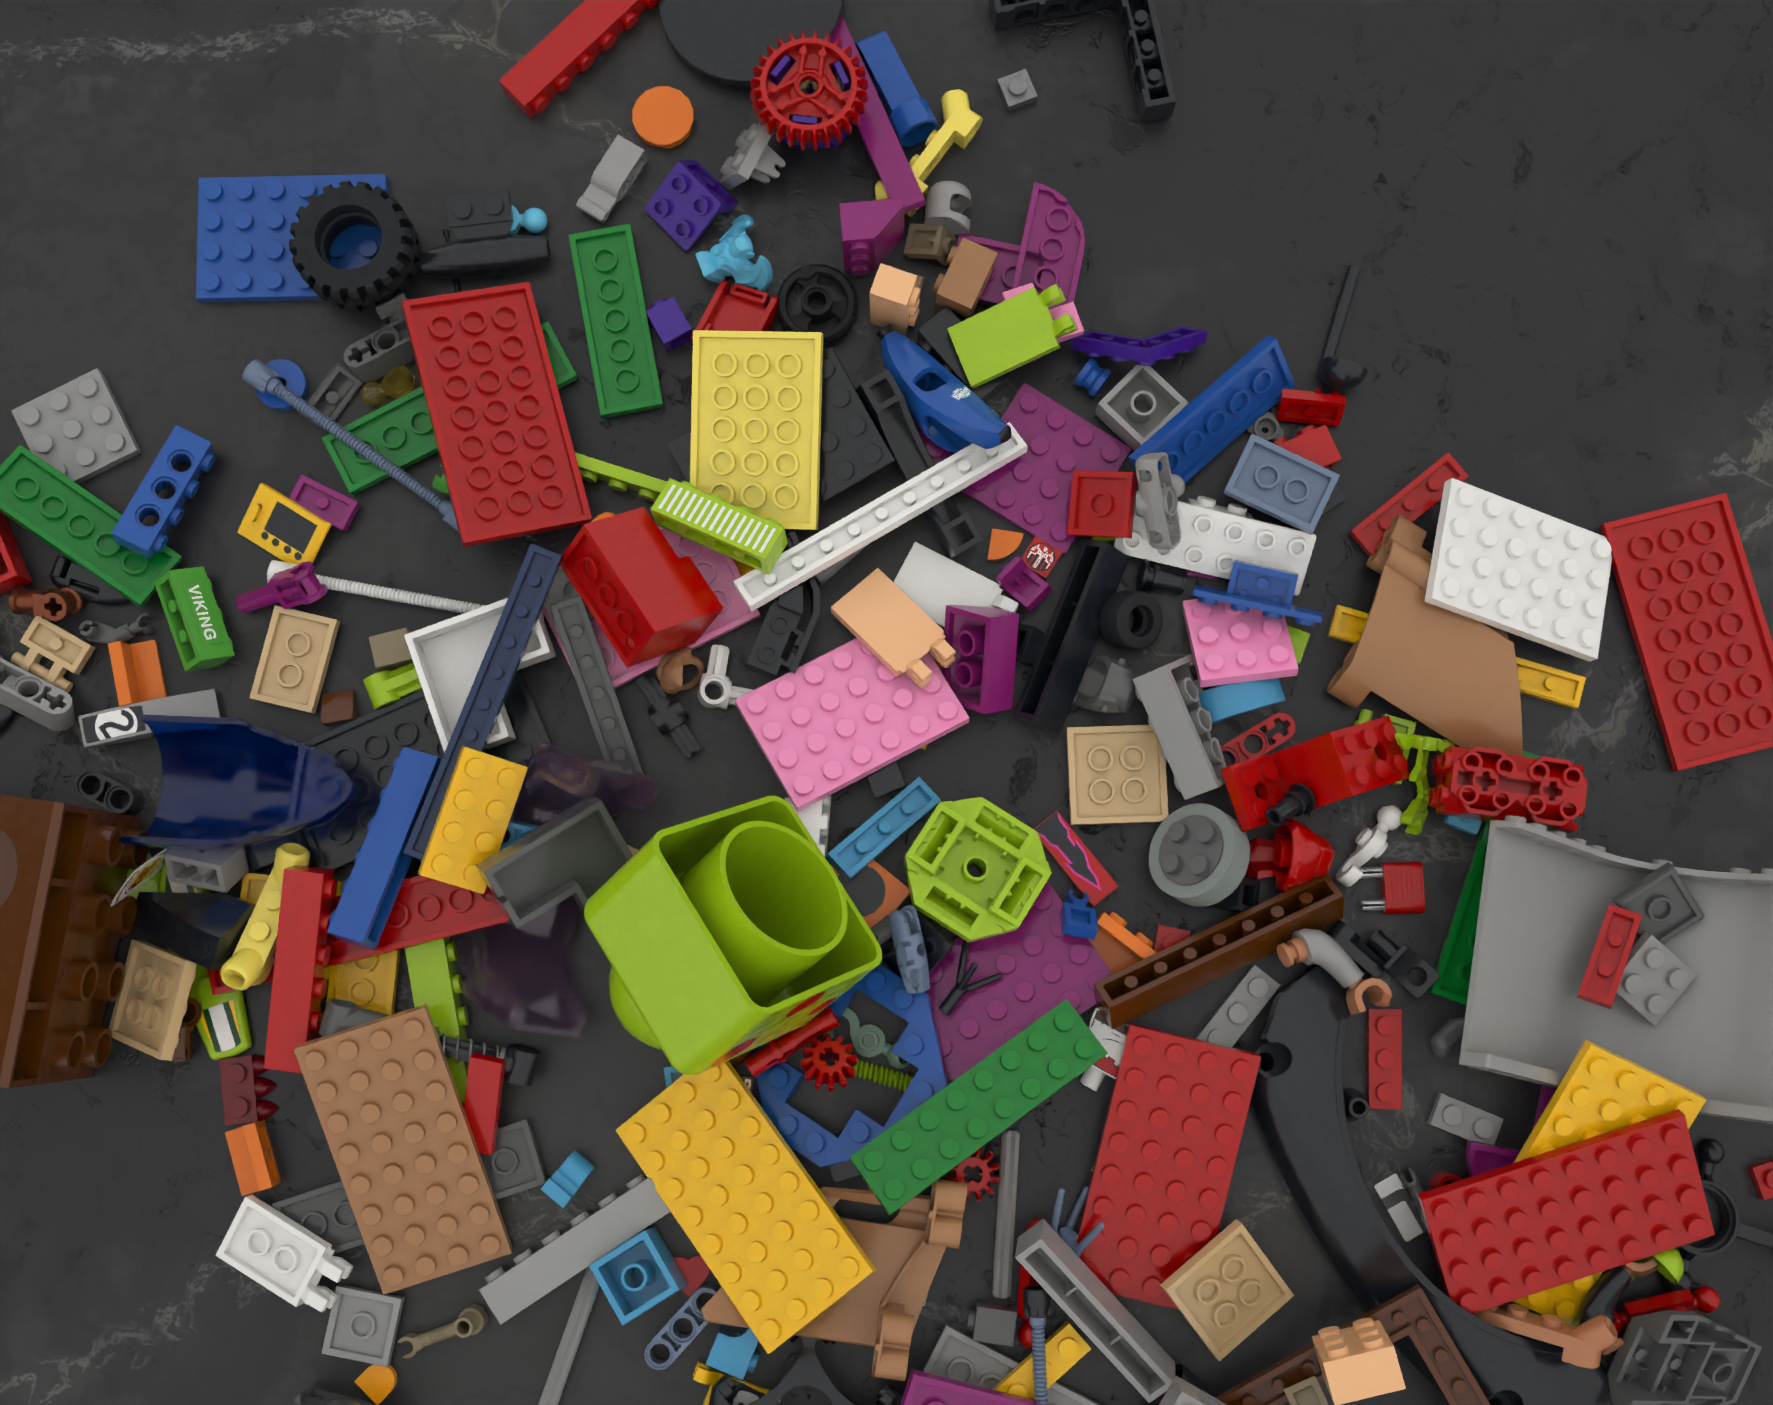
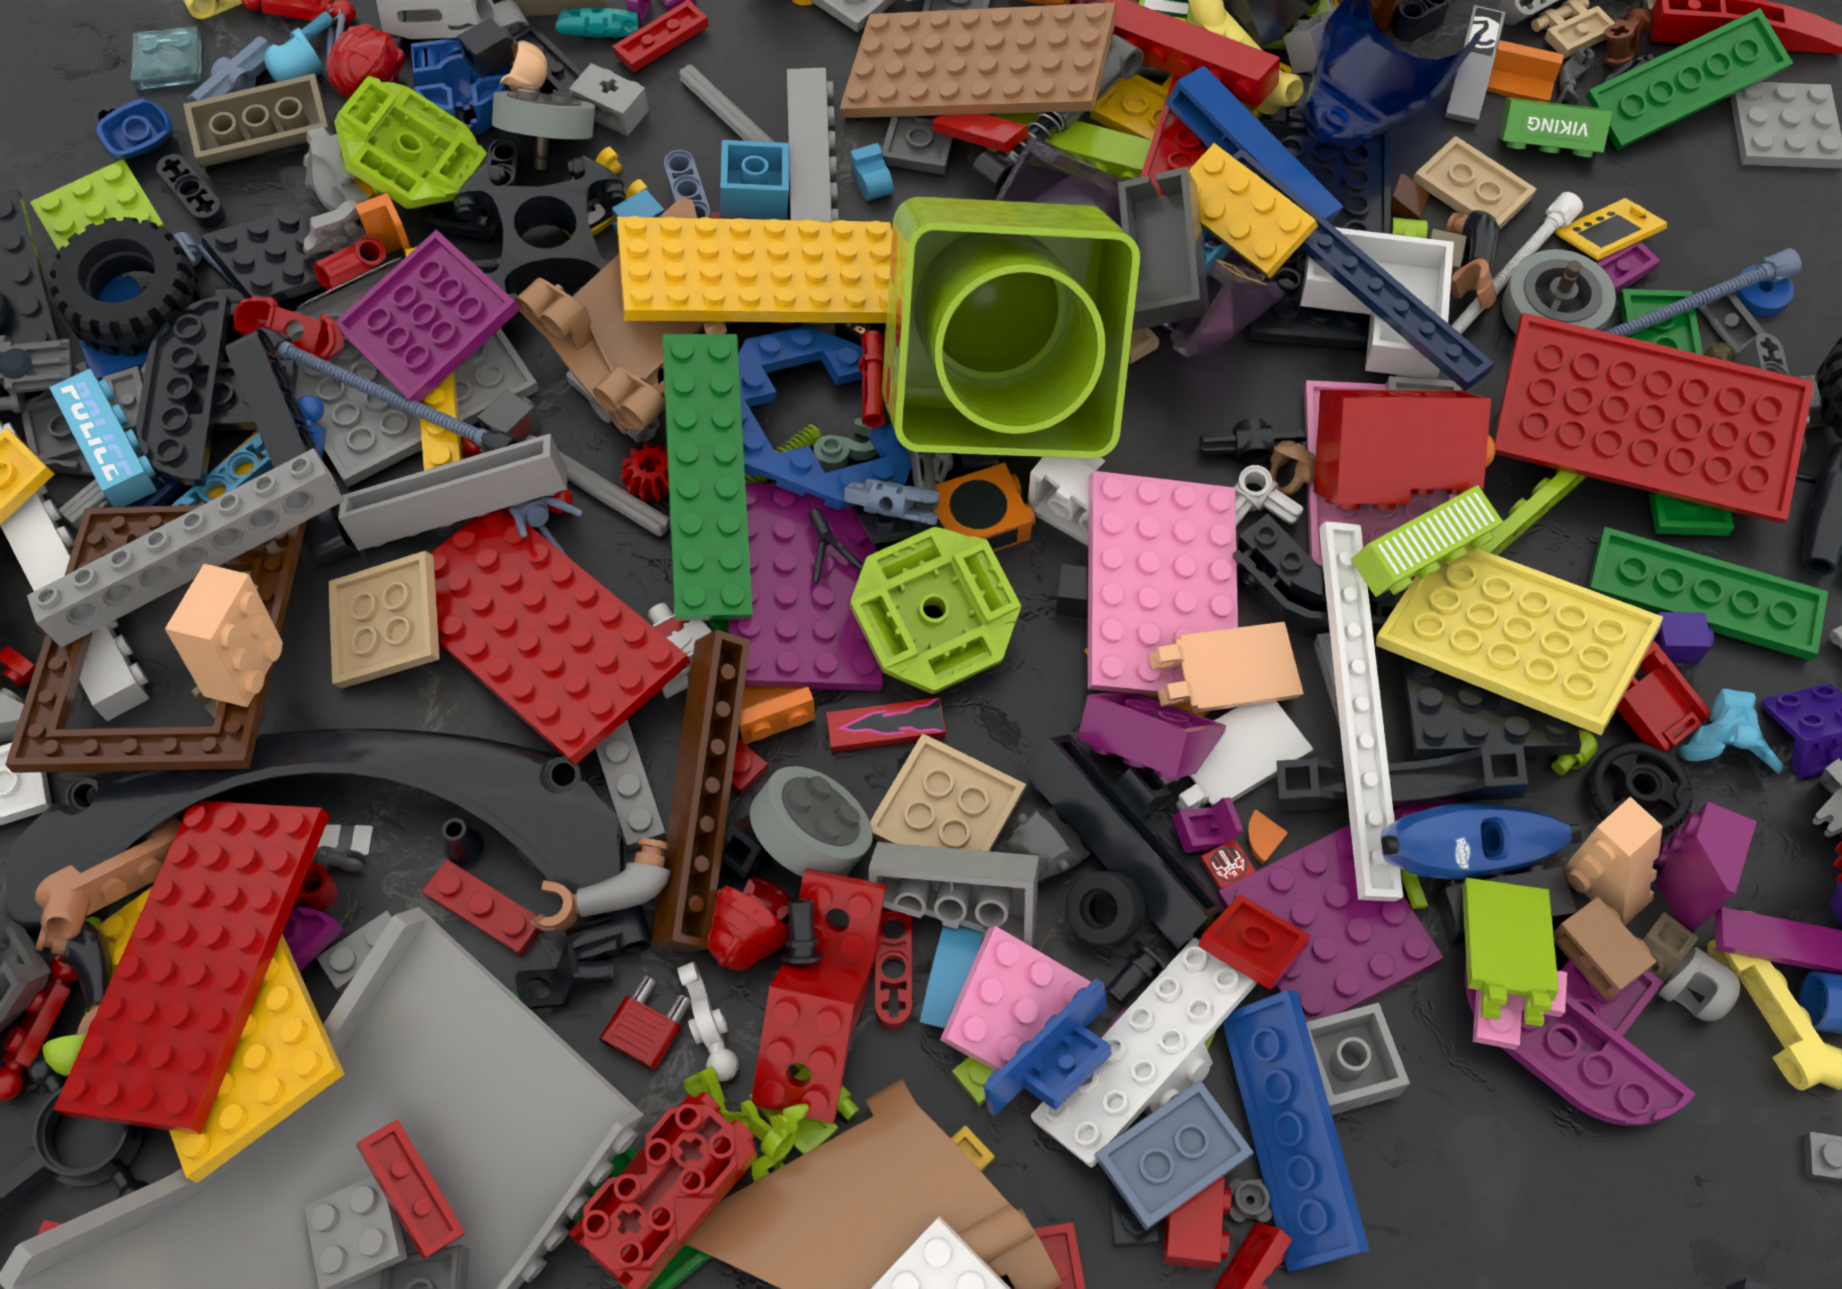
camera: 120 degrees right, 20 degrees down
blue brick [111,425,216,560] -> none
magenta connector [235,561,328,613] -> none
dark tan brick [397,1304,488,1358] -> none
dark grey plate [550,595,646,790] -> none
red gear [801,1033,858,1092] -> none
dark azure plate [825,777,941,882] -> none
blue plate [1060,889,1098,940] -> none
dark purple plate [1072,326,1207,366] -> none
blue wheel [1074,357,1113,398] -> none
light grey piece [1135,452,1185,549] -> none
none -> piece [1446,210,1500,309]
none -> wheel [1502,249,1616,334]

